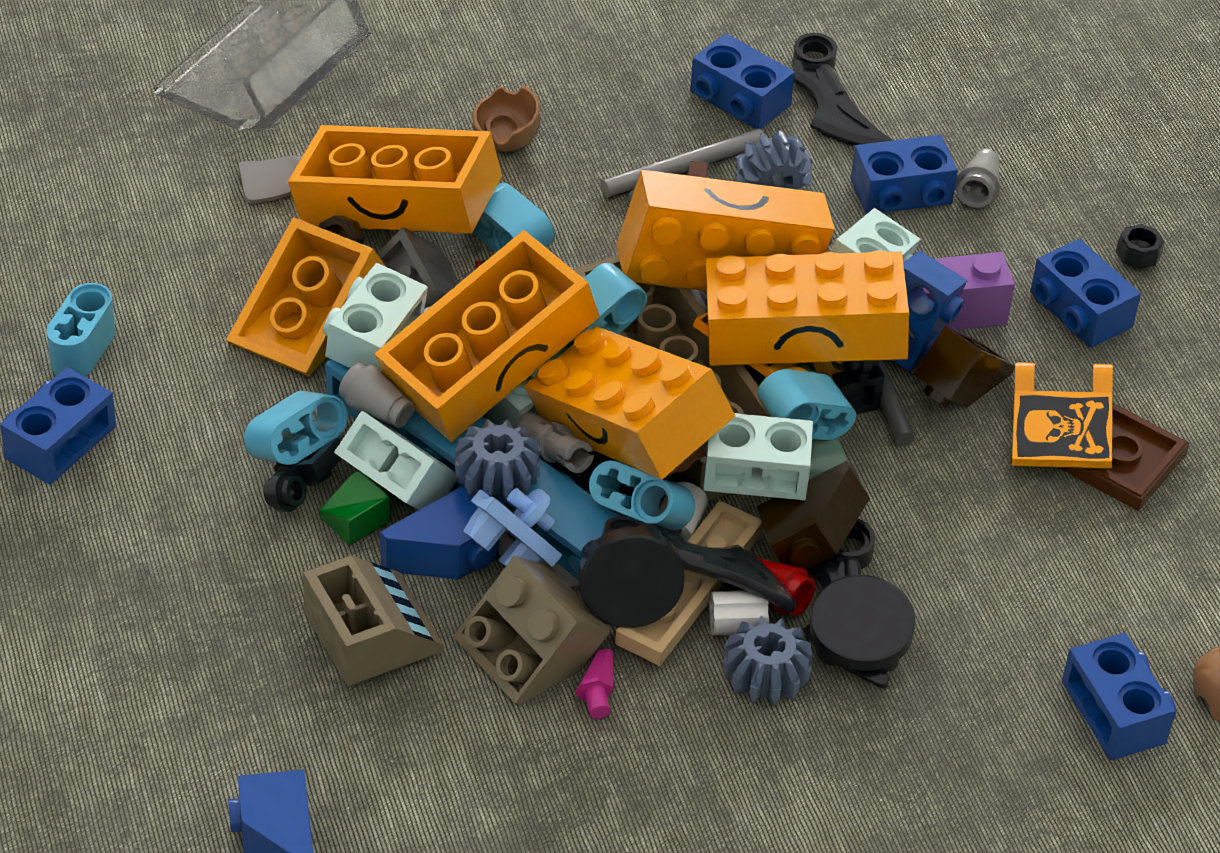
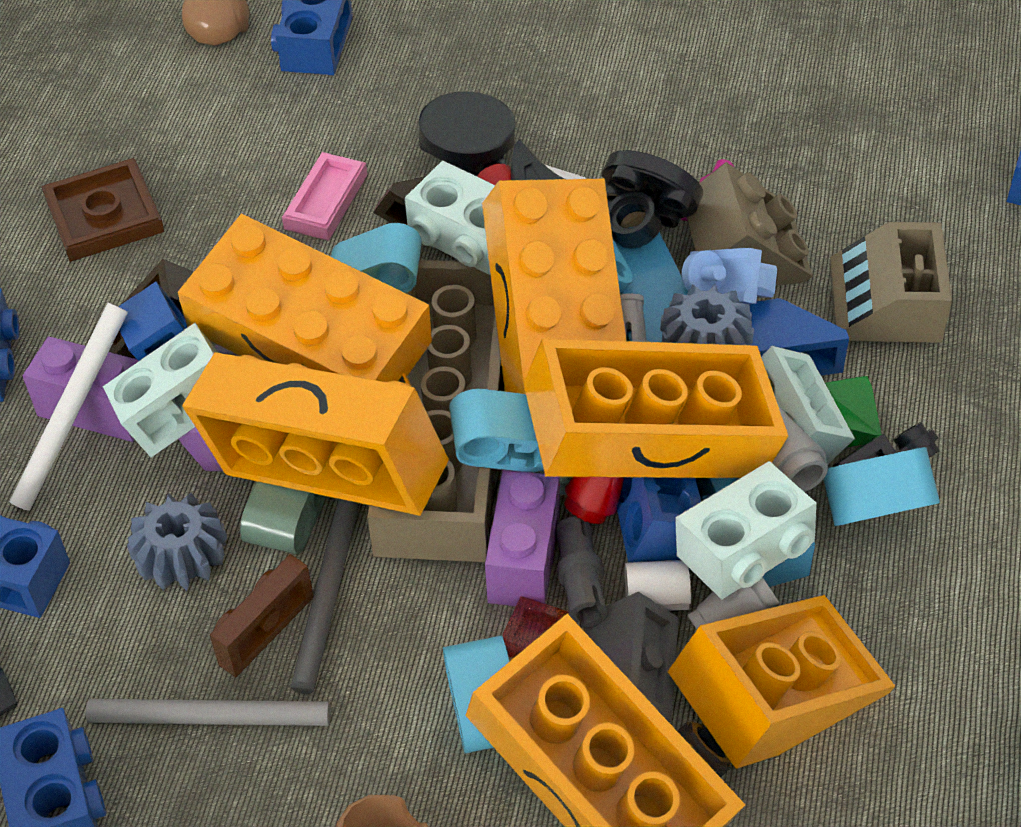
camera: 145 degrees left, 5 degrees up
sand blue gear [723,615,813,706] -> none
sand blue gear [735,130,813,190] -> none
flag [1012,362,1113,468] -> none
none -> white piece [9,302,128,511]
none -> bright pink tile [282,152,367,241]

